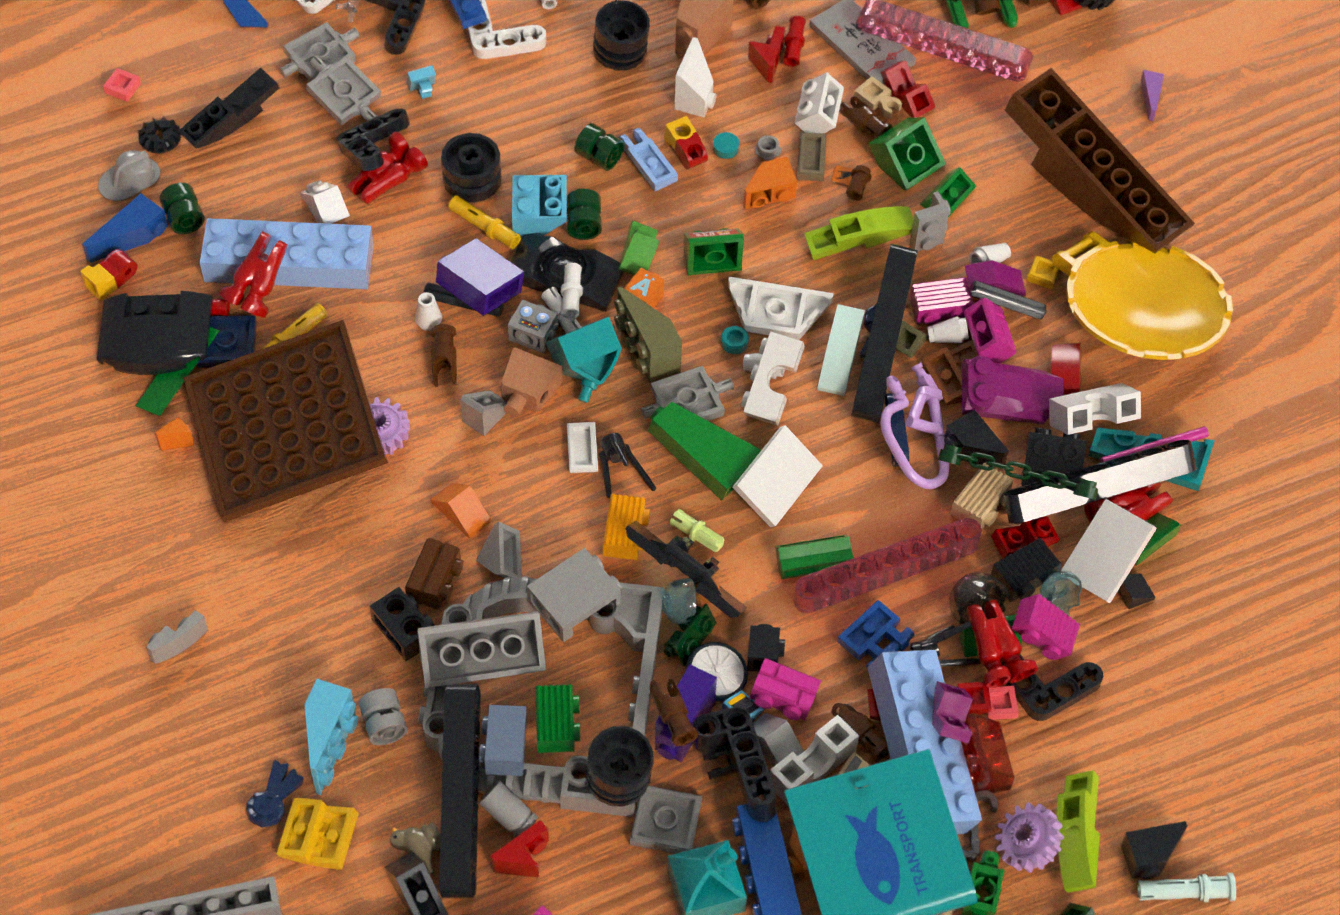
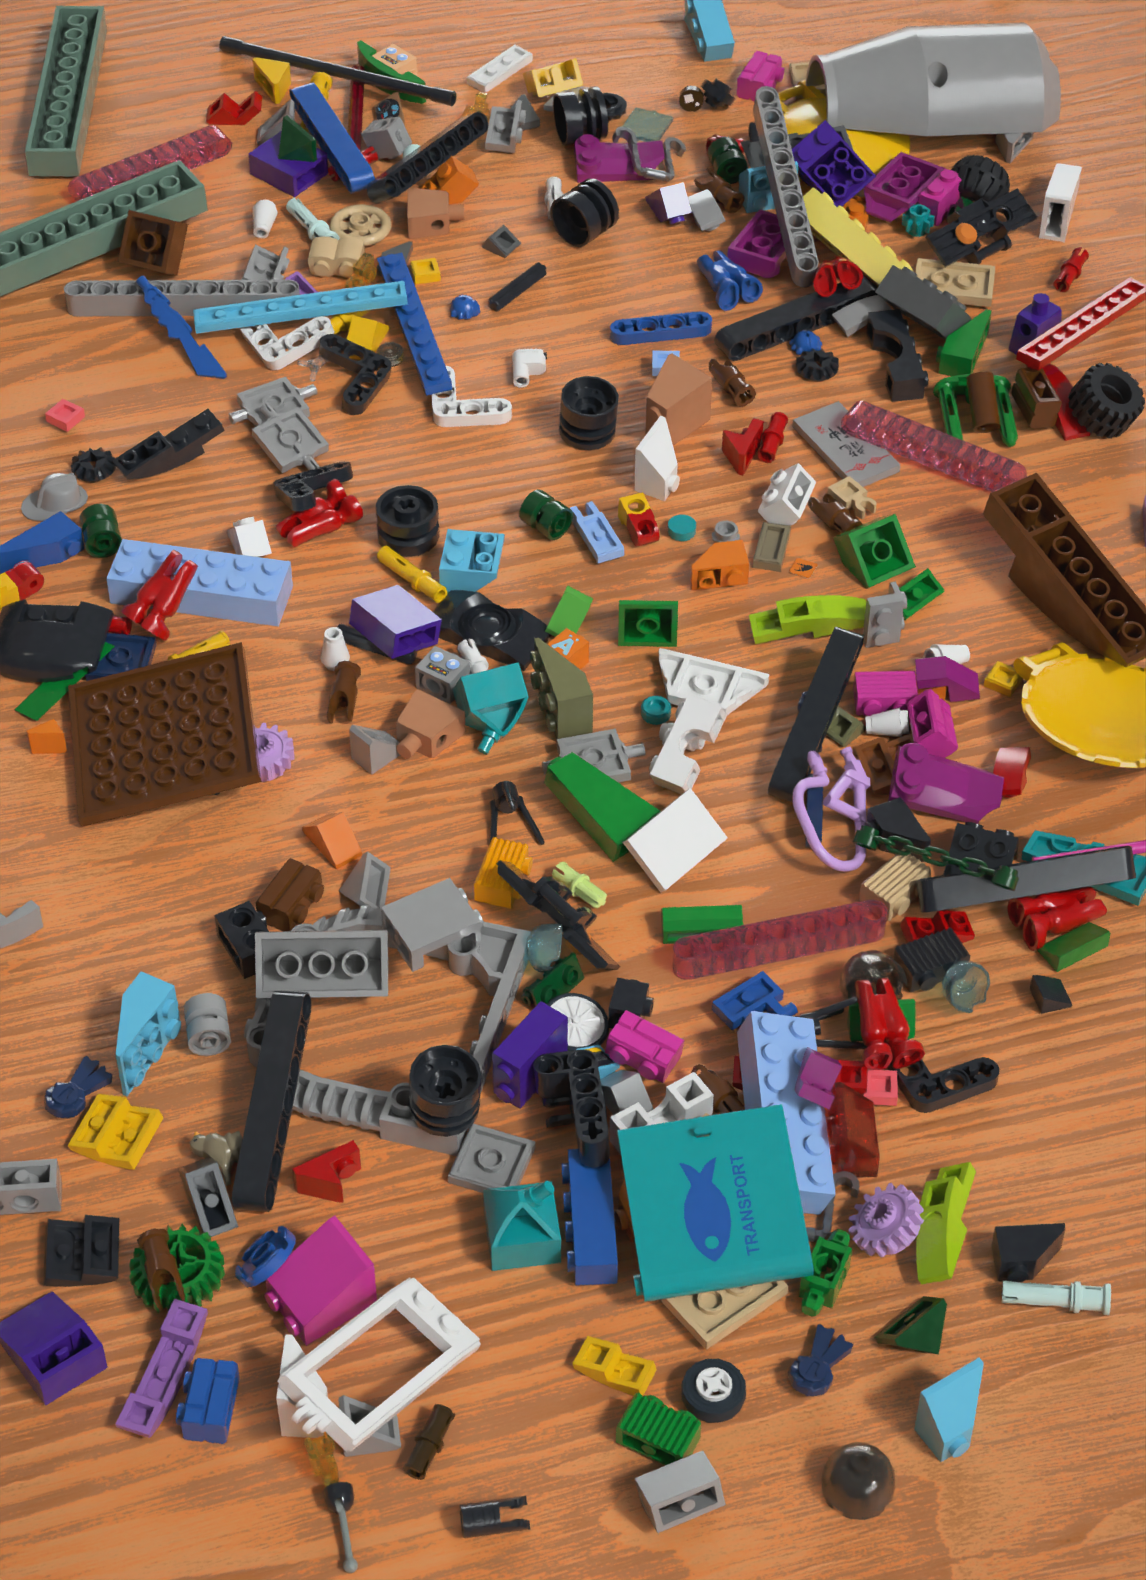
camera: 10 degrees right, 10 degrees down
medium azure tile [406,65,436,99] -> none
light grey piece [478,780,538,838] -> none
sand blue brick [479,705,527,776] -> none
green brick [535,684,580,753] -> none
white pin [561,263,583,319] -> none
dark green wheel [567,189,602,240] -> none
white tile [567,422,598,473] -> none
reddish brown piece [649,679,699,747] -> none
light aqua slope [817,304,865,396] -> none
reddish brown pin [846,165,872,201] -> none
red slope [881,60,936,118] -> none
axle [969,281,1047,320] -> none
dark pink brick [1012,594,1080,660] -> none
white arch [1049,383,1141,435] -> none
white tile [1060,499,1157,603] -> none

